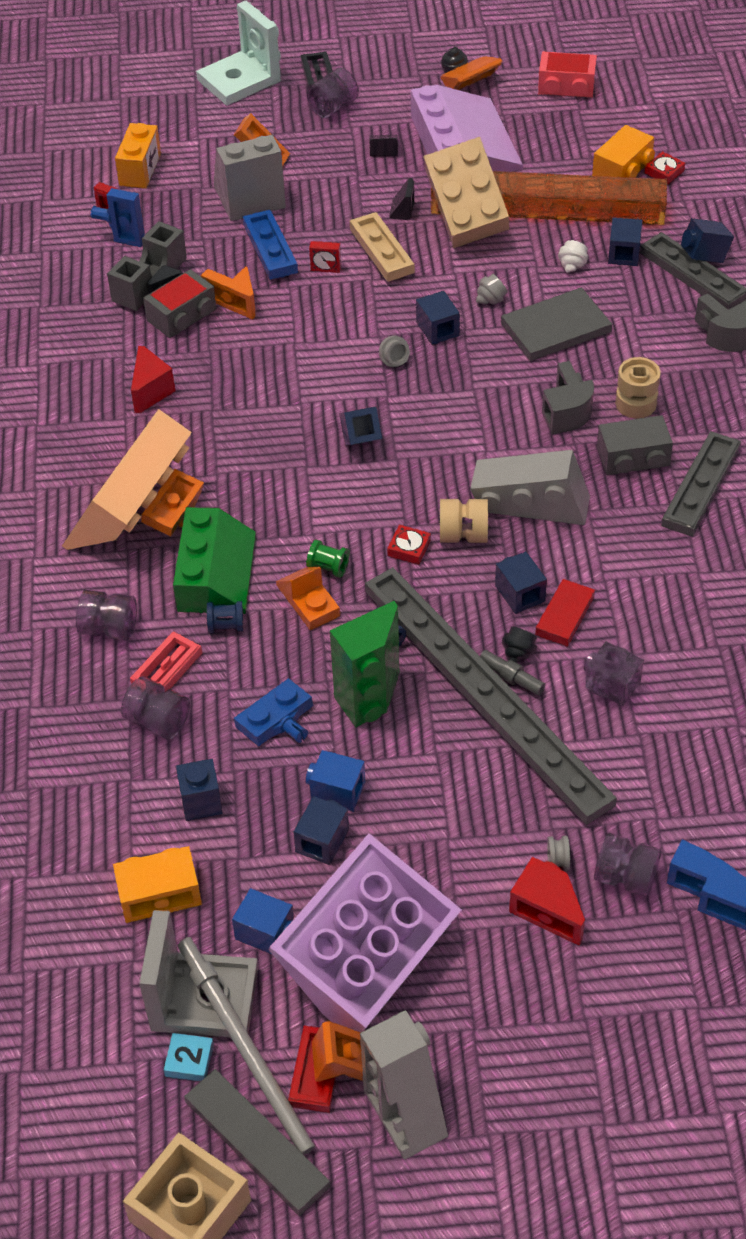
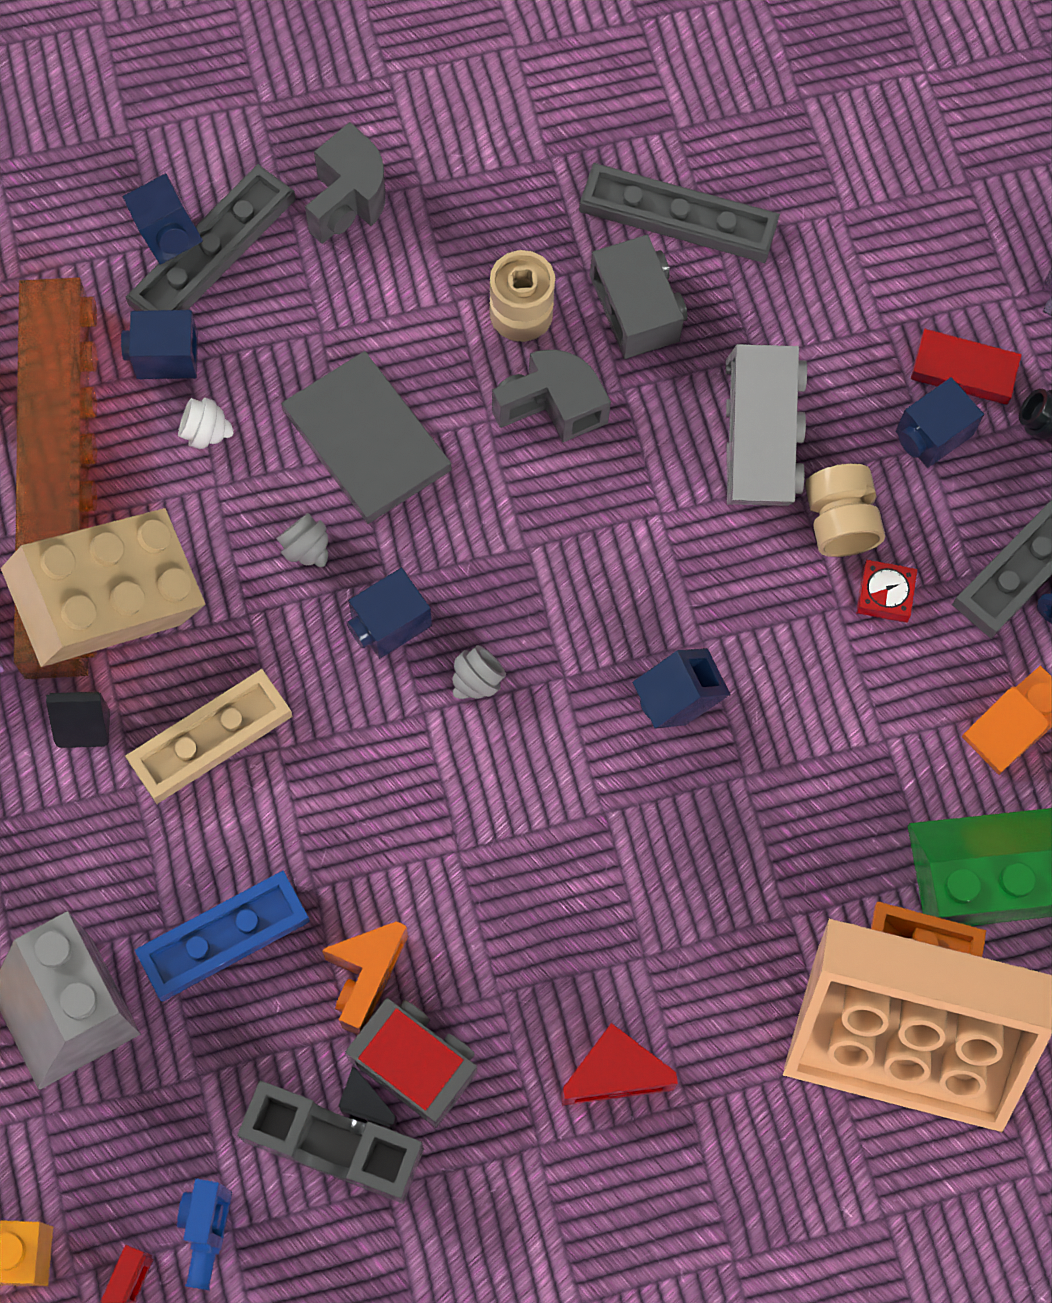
camera: 105 degrees left, 20 degrees up
green bush [306,539,350,578] -> none
tile [309,241,341,273] -> none

